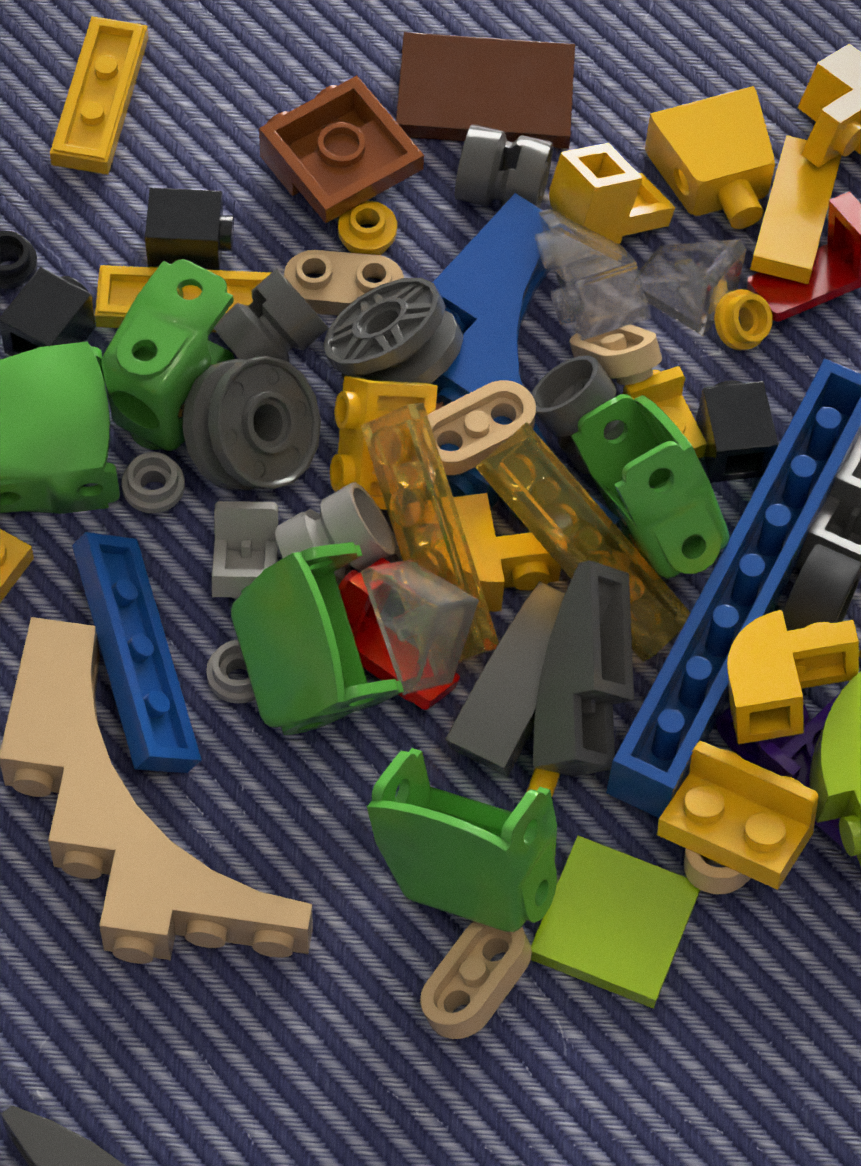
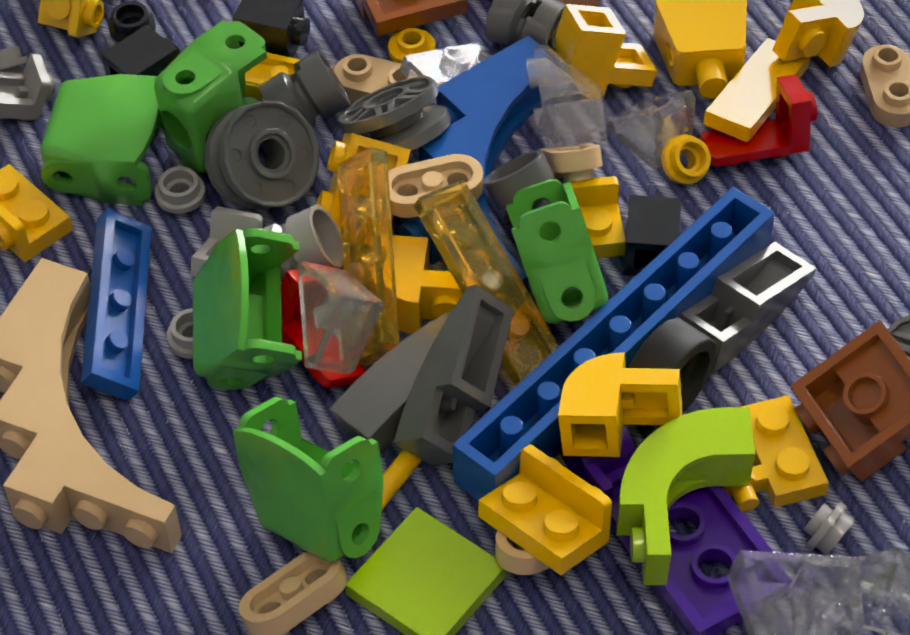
camera: 20 degrees right, 10 degrees down
none -> clear plate [399,43,491,86]

